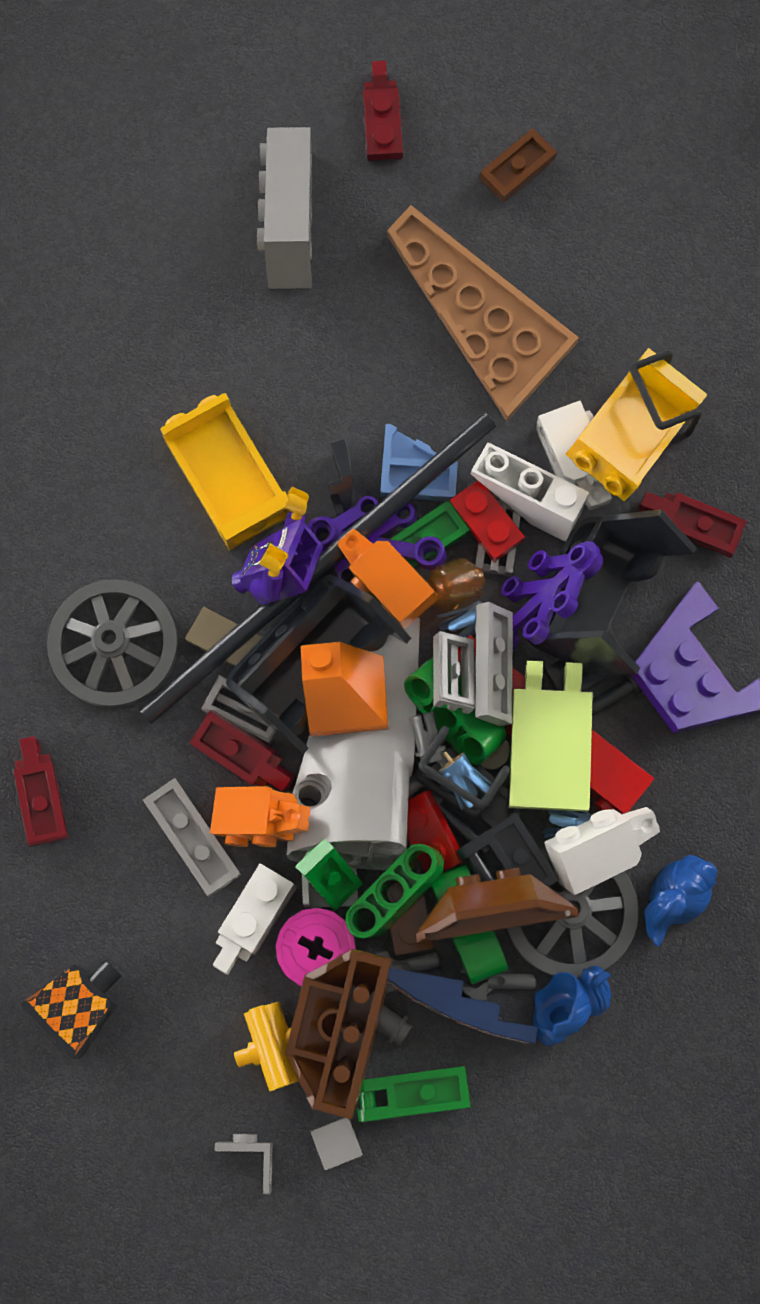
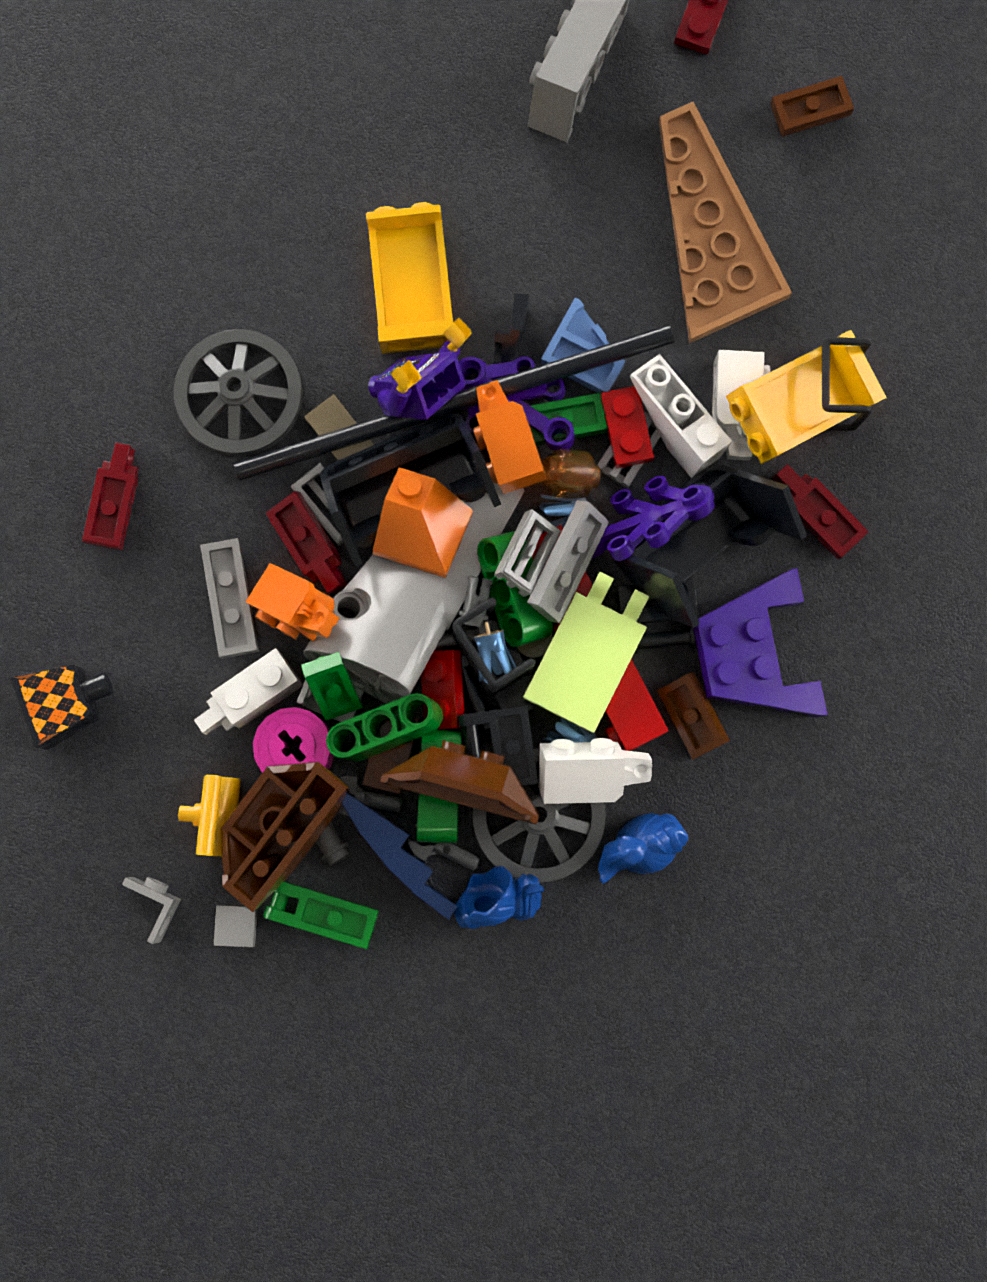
camera: 25 degrees right, 5 degrees up
none -> reddish brown plate [657,672,730,760]

